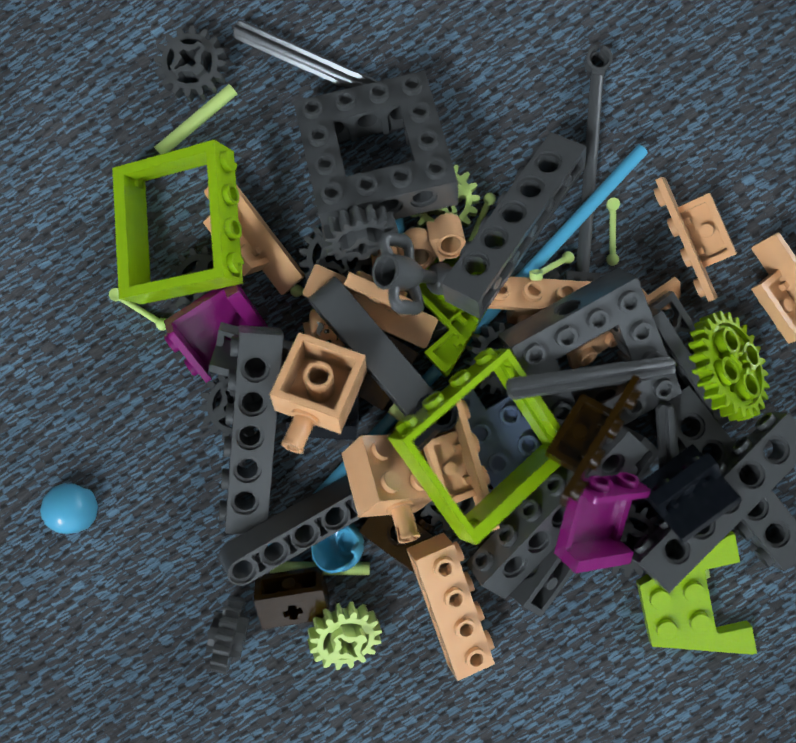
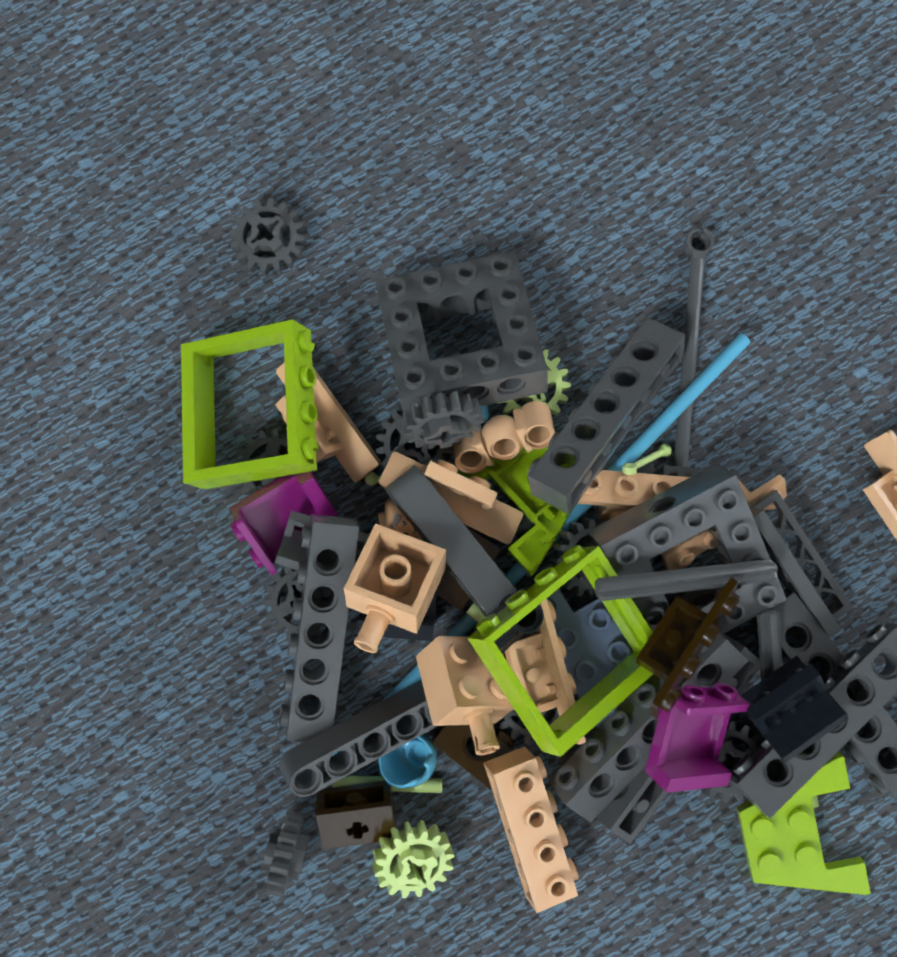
camera: 10 degrees right, 5 degrees down
medium azure hair [40,483,98,534] -> none
yellowish green hinge [109,288,166,331] -> none
yellowish green bar [154,84,238,154] -> none
axle [233,20,378,89] -> none
dark grey piece [372,231,451,315] -> none
yellowish green hinge [468,192,496,241] -> none
yellowish green hinge [606,197,620,266] -> none
light nougat bracket [653,177,737,302] -> none
lime gear [688,311,770,422] -> none

